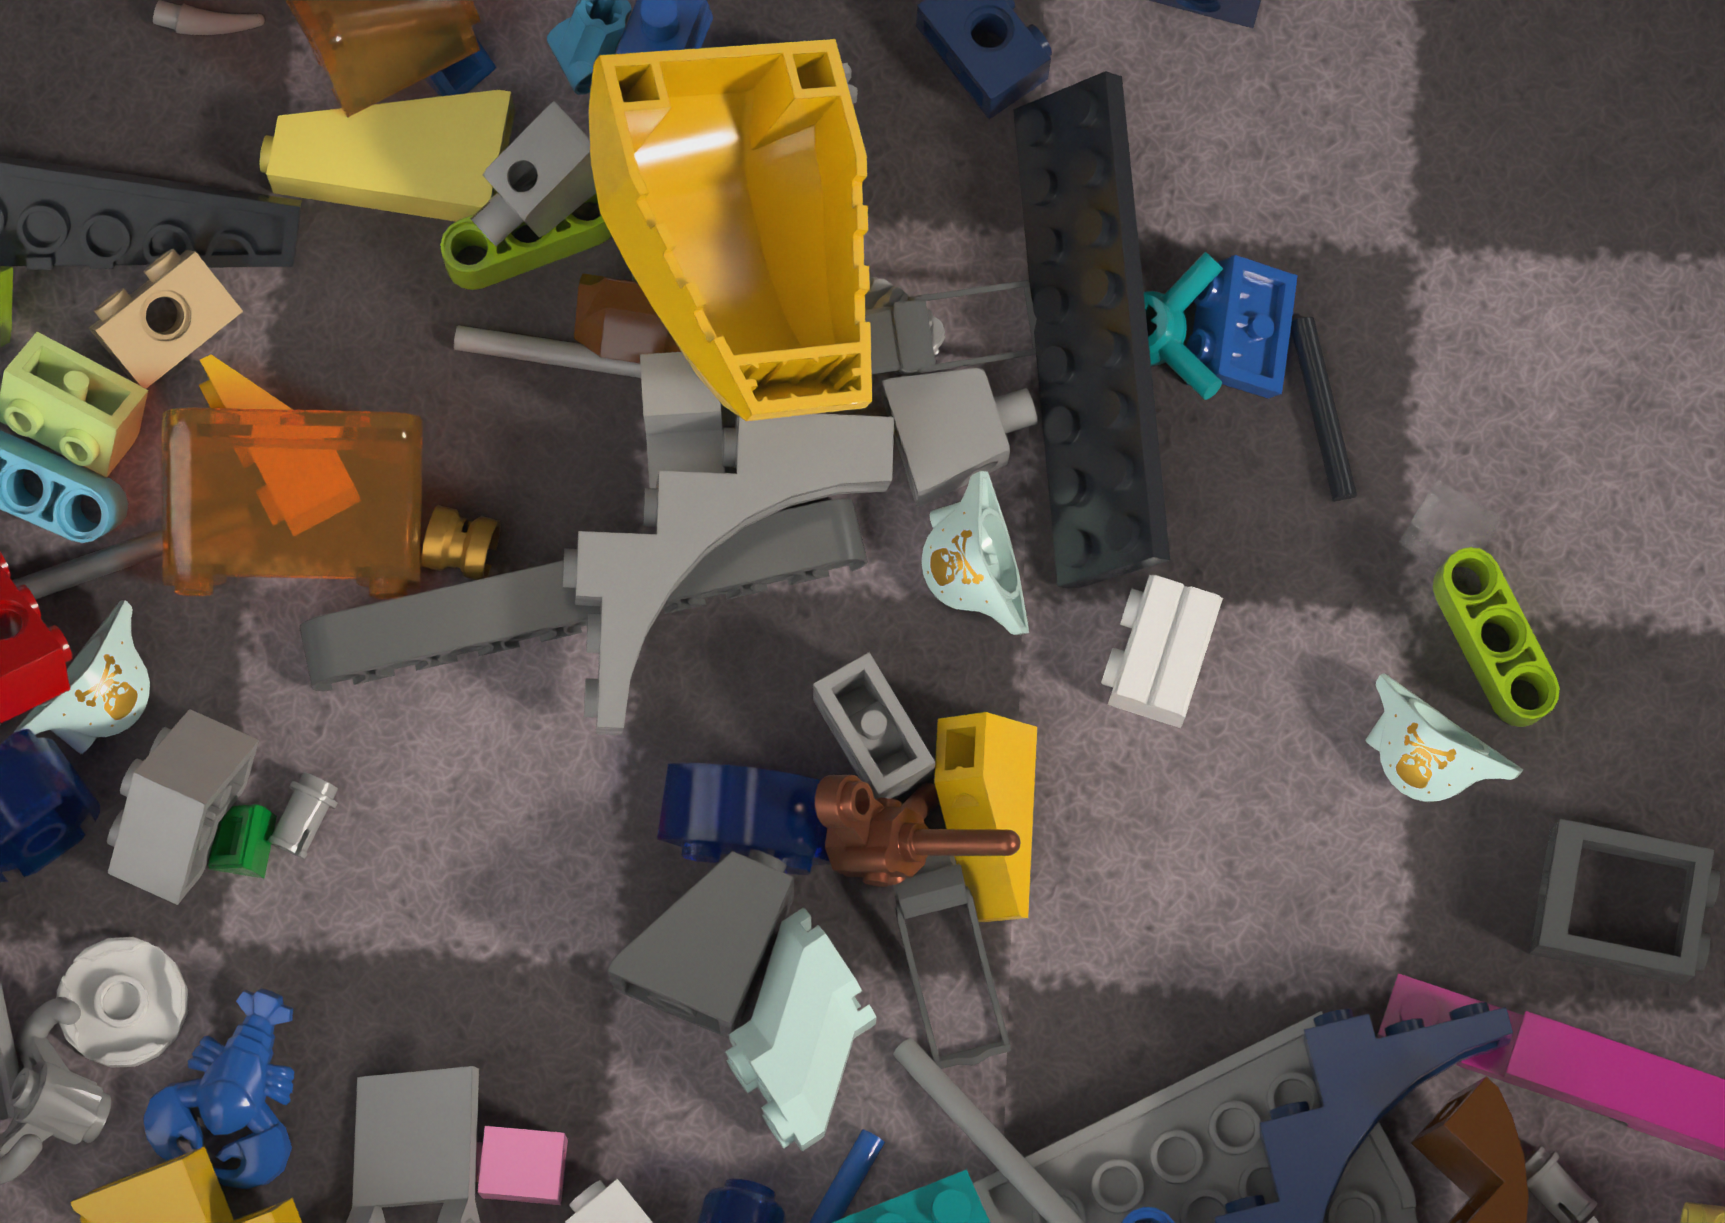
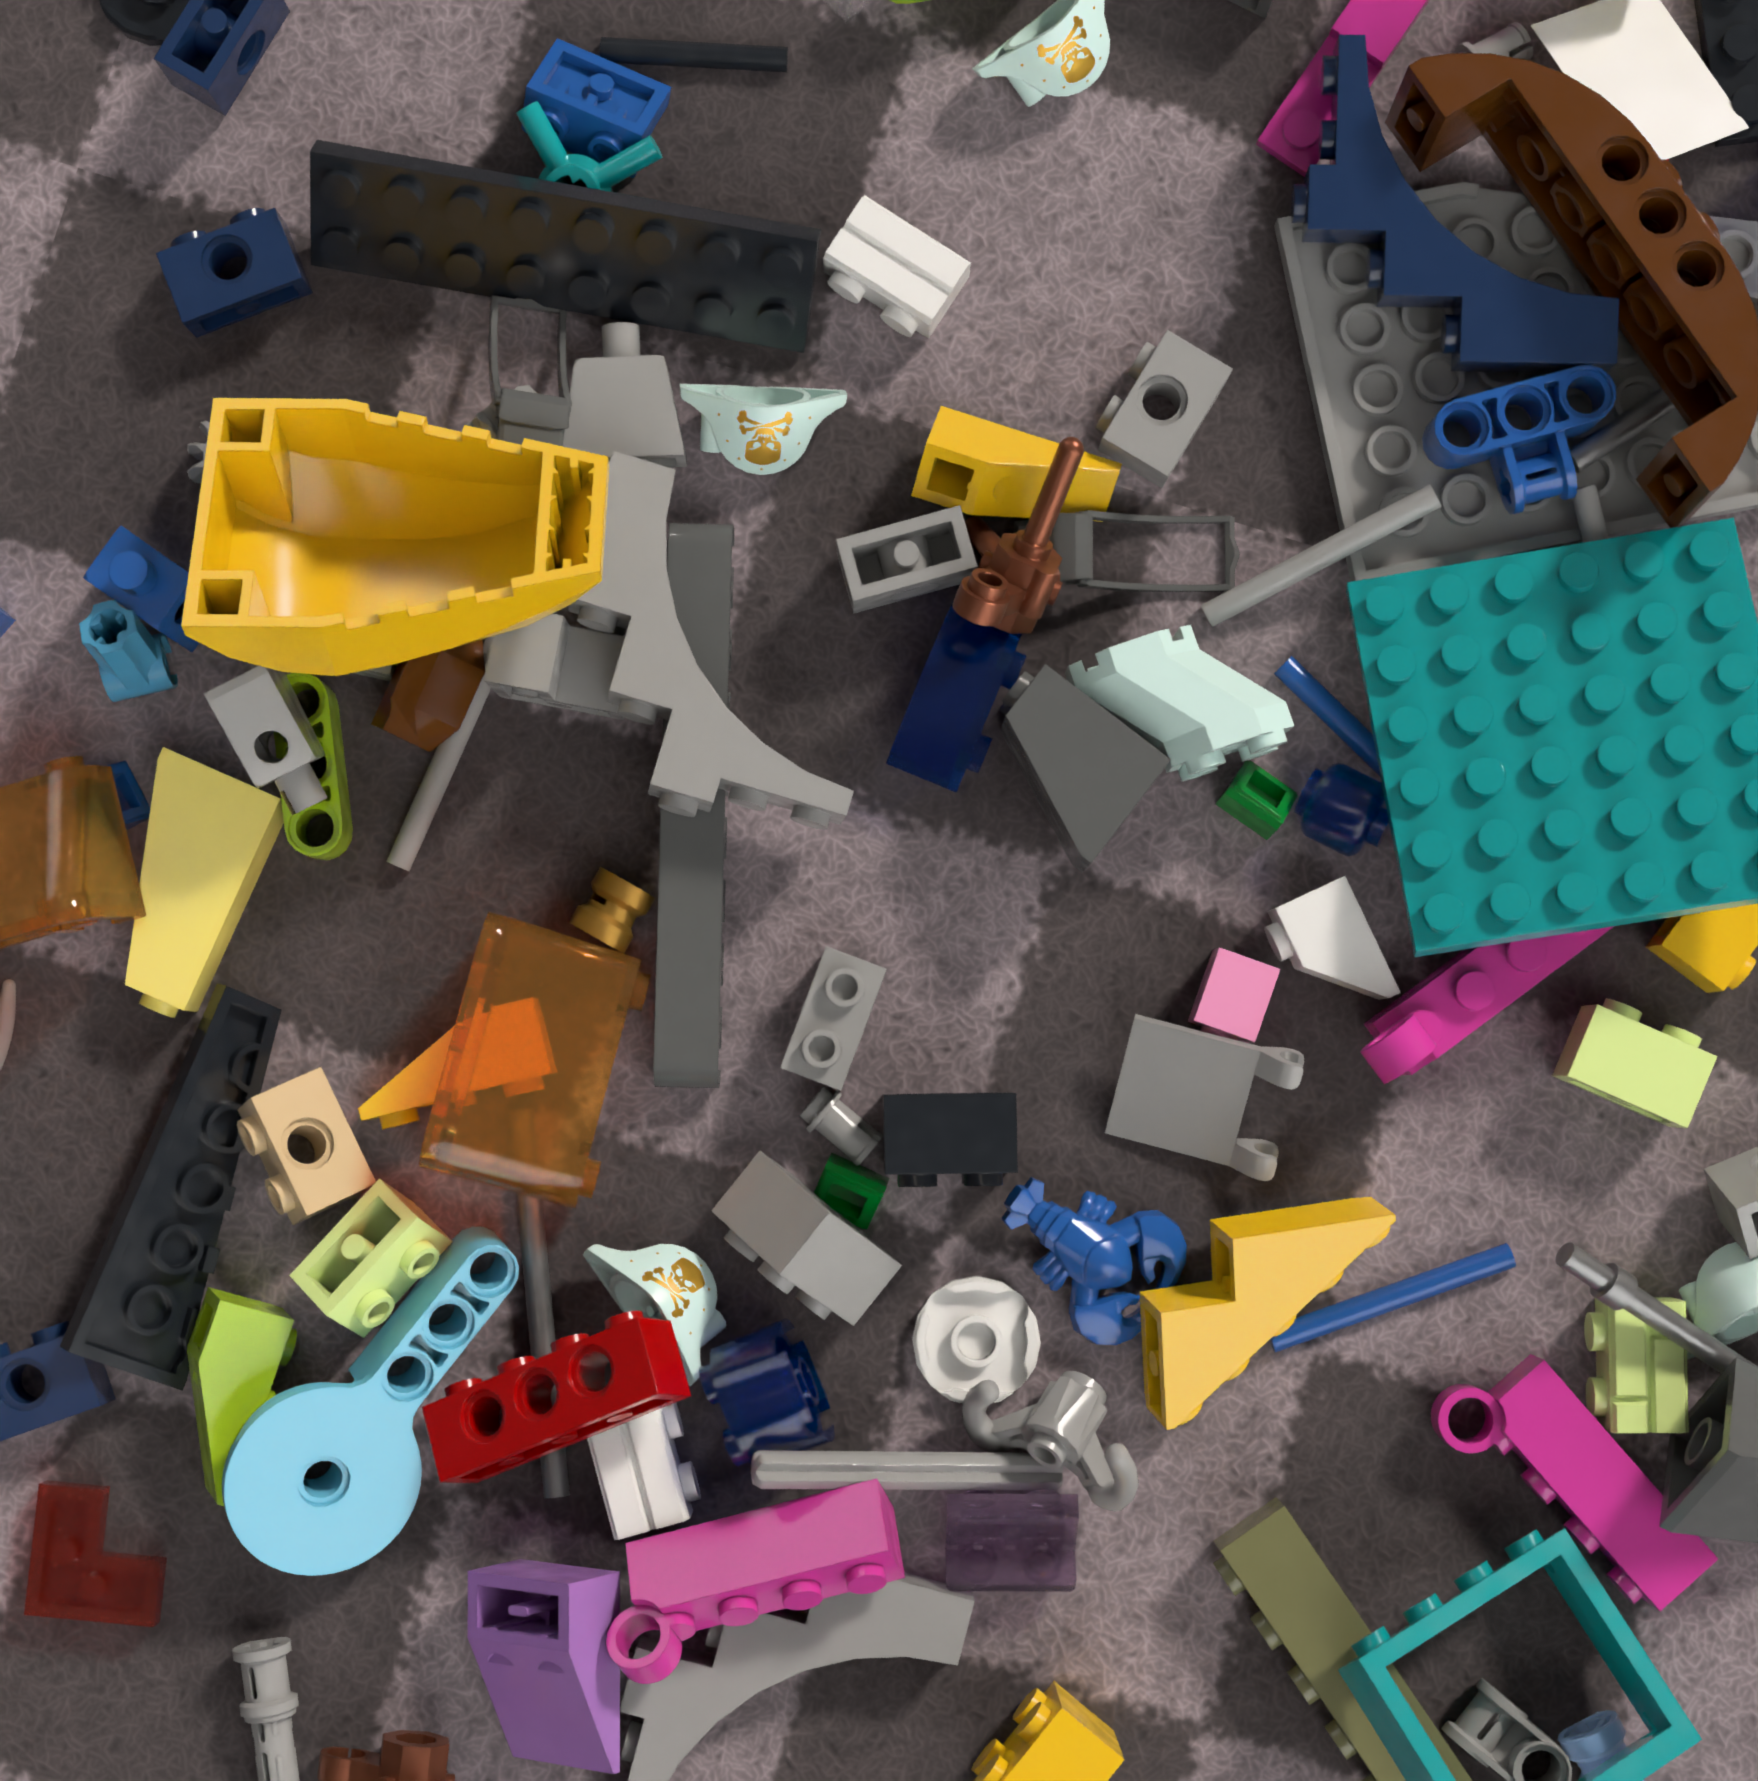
camera: 75 degrees left, 10 degrees up
none -> light grey brick [780,946,887,1091]
none -> black brick [883,1092,1018,1187]
none -> light grey brick [1095,330,1233,488]
none -> green slope [1215,760,1298,840]

